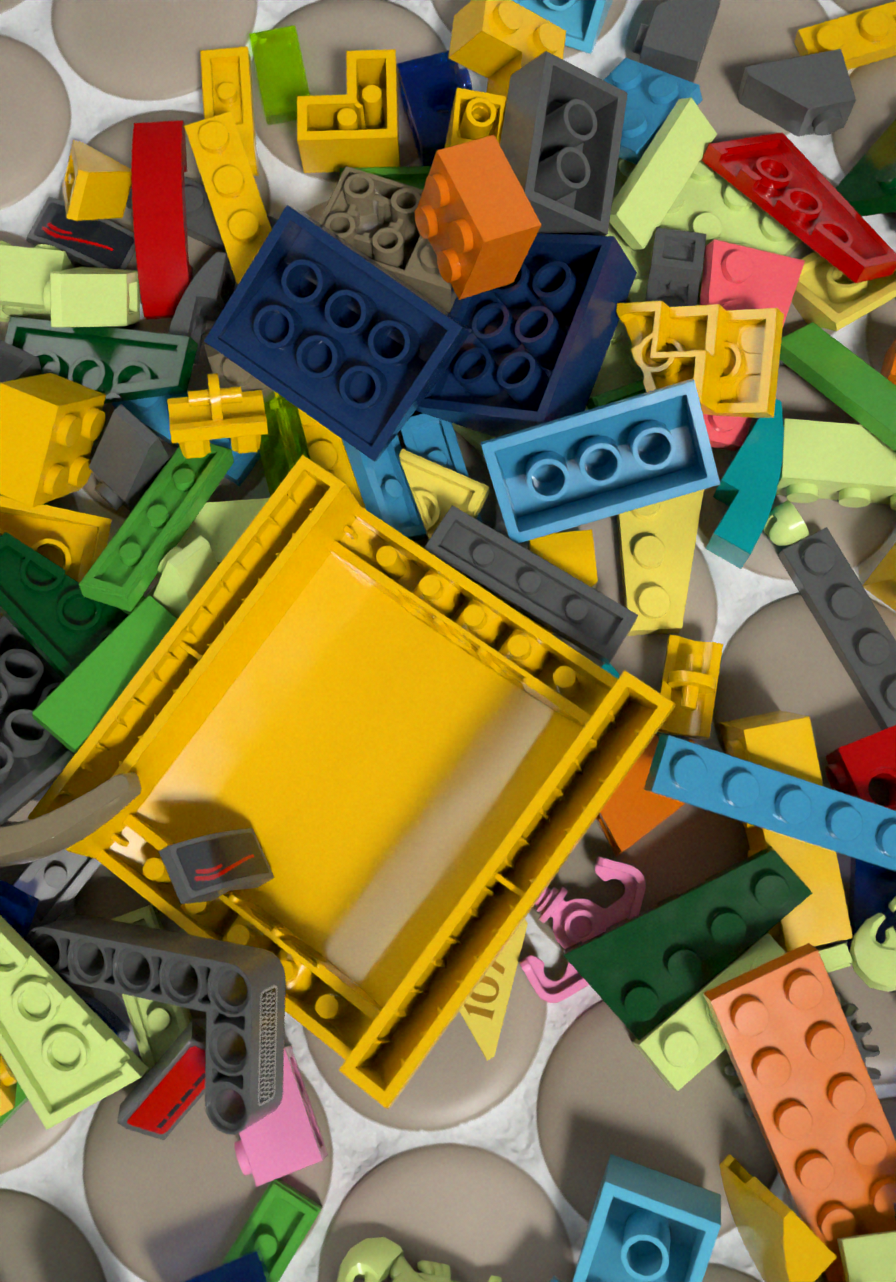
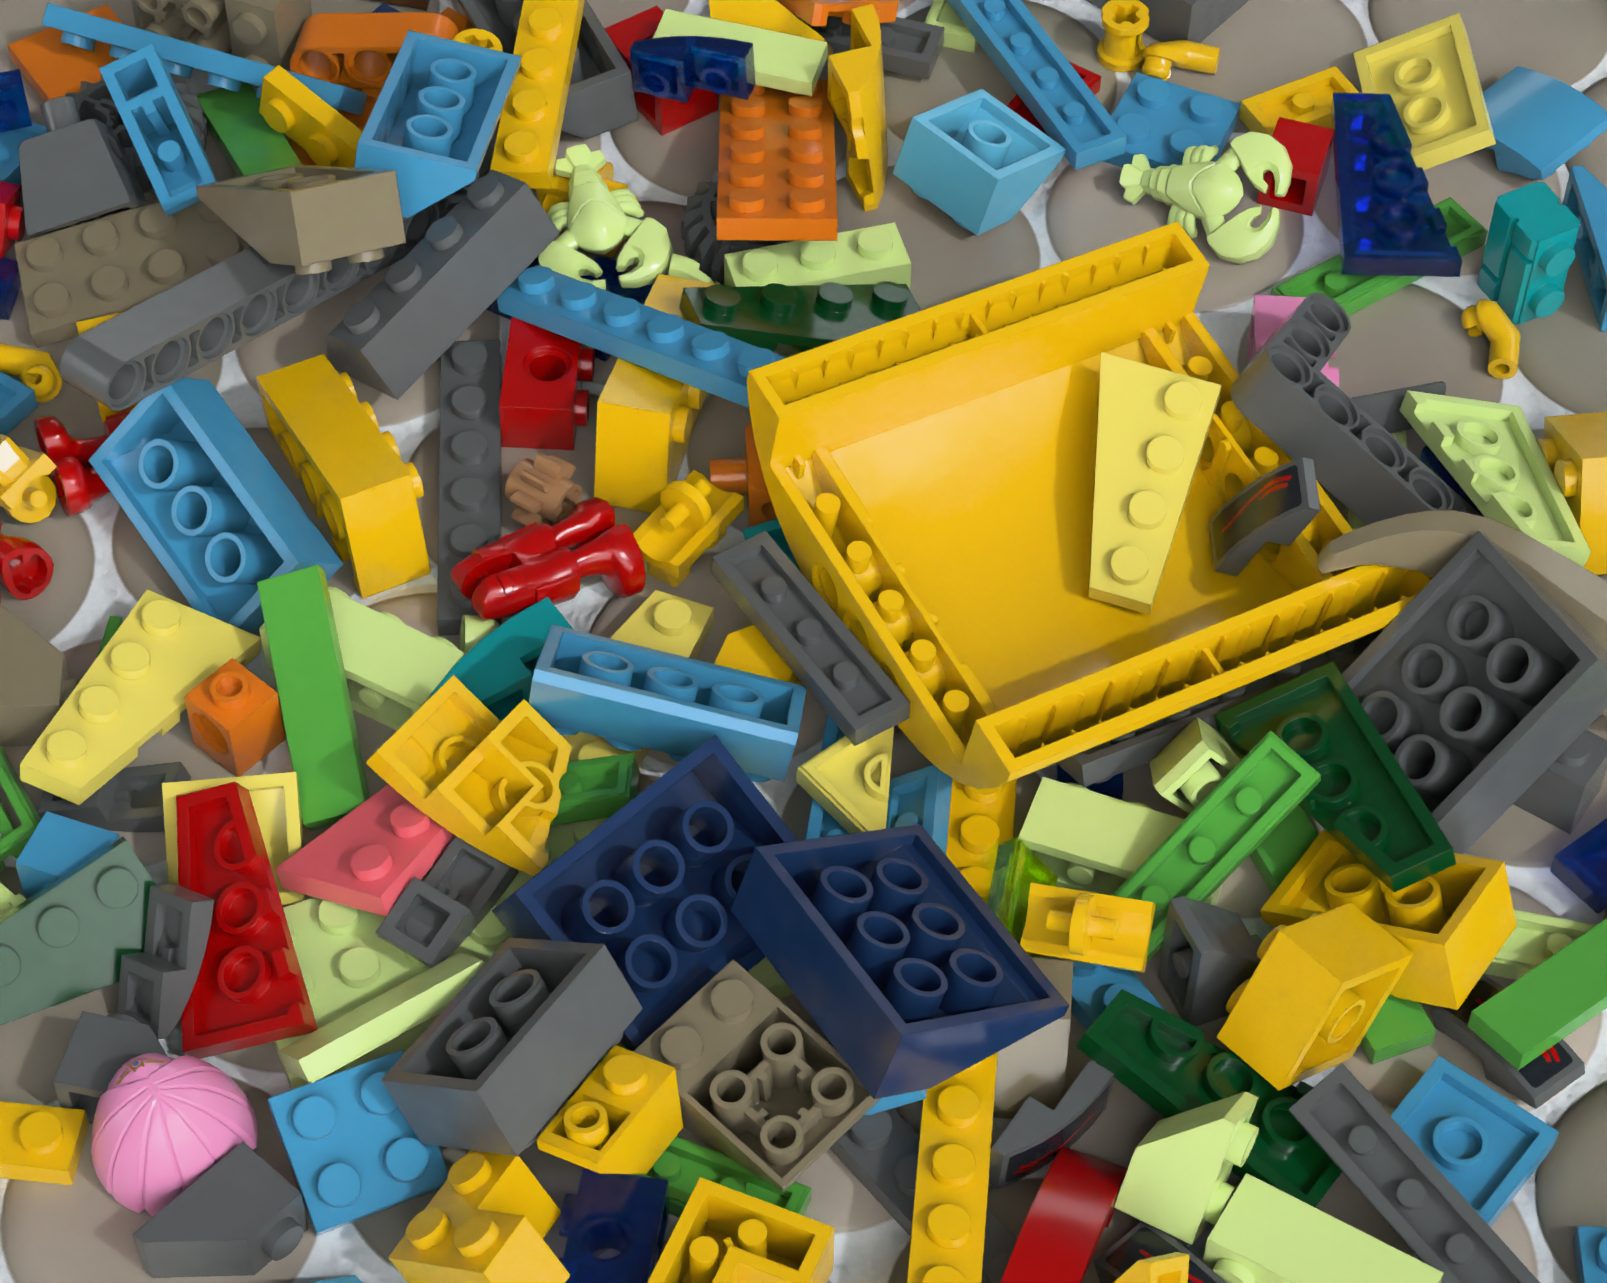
camera: 160 degrees left, 25 degrees down
bright green tile [32,595,177,754] -> none
orange brick [415,135,541,300] -> none
none -> bright pink hair [91,1053,259,1216]
none -> dark grey slope [117,883,214,1040]
none -> red piece [450,497,646,621]
none -> medium nougat gear [505,453,582,526]
none -> light yellow wing [1089,352,1221,615]
none -> yellow arm [1461,299,1521,379]

